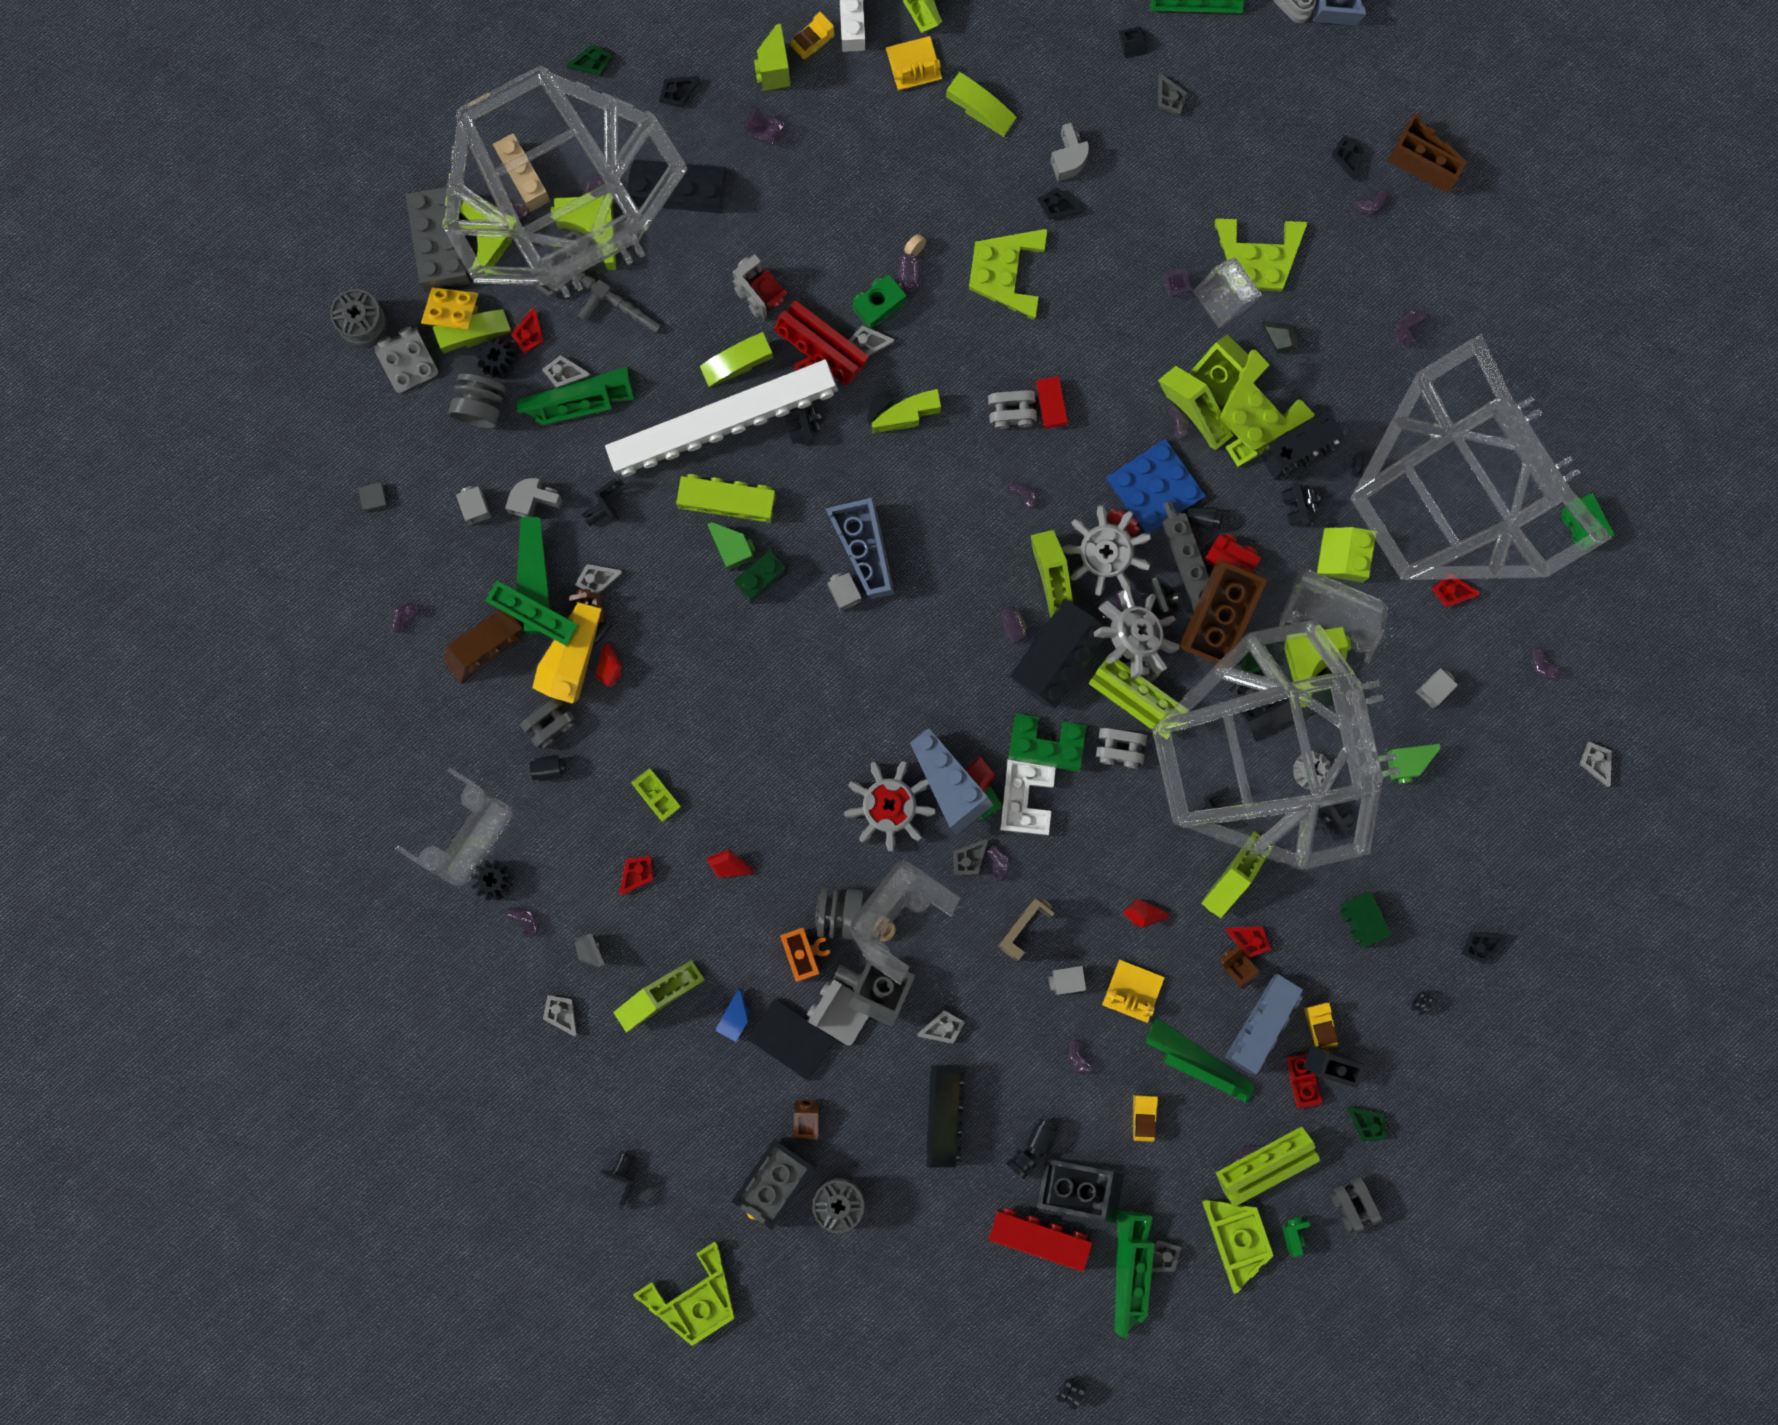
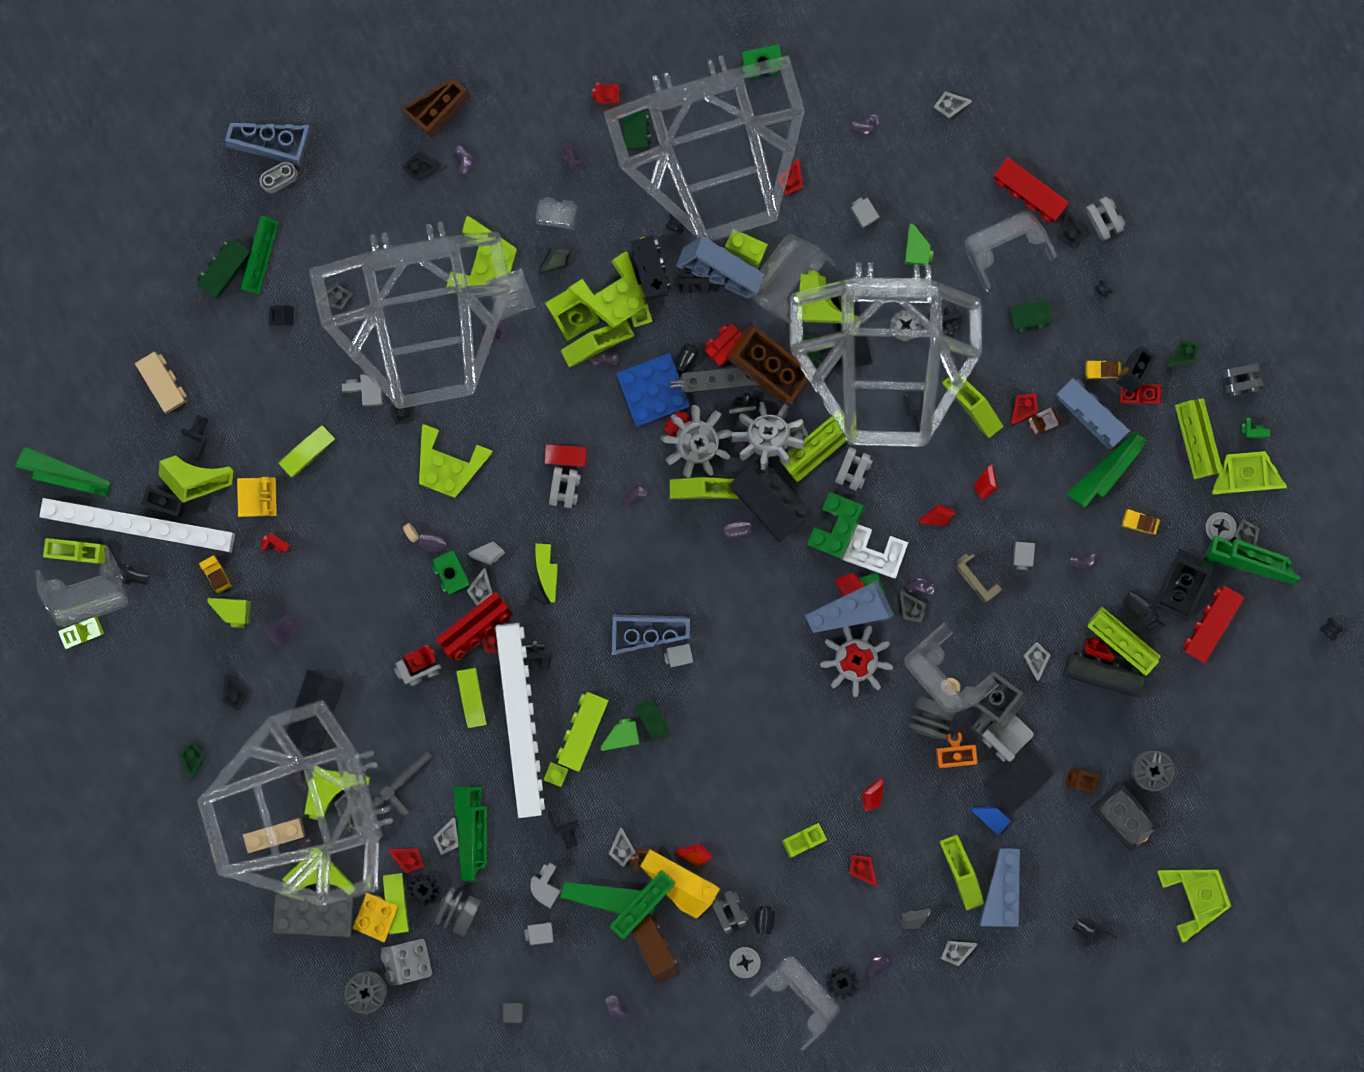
camera: 80 degrees left, 5 degrees up
yellow hinge [1102,960,1165,1023] -> none
none -> red bracket [260,533,292,553]
none -> clear windscreen [309,222,511,409]
none -> light grey piece [468,541,505,564]
none -> clear slope [535,197,578,230]
none -> lime plate [544,762,569,787]
none -> red bracket [592,83,619,105]
none -> dark green brick [622,109,651,152]
none -> sand blue wedge [676,236,764,299]
none -> light grey gear [730,947,761,978]
none -> red piece [919,504,955,527]
none -> clear windscreen [964,211,1058,292]
none -> sand blue wedge [978,848,1020,927]
none -> red brick [993,157,1069,223]
none -> light grey brick [1085,197,1125,241]
none -> red piece [1085,636,1114,661]
none -> lime brick [1087,607,1160,676]
none -> light grey gear [1205,512,1236,541]

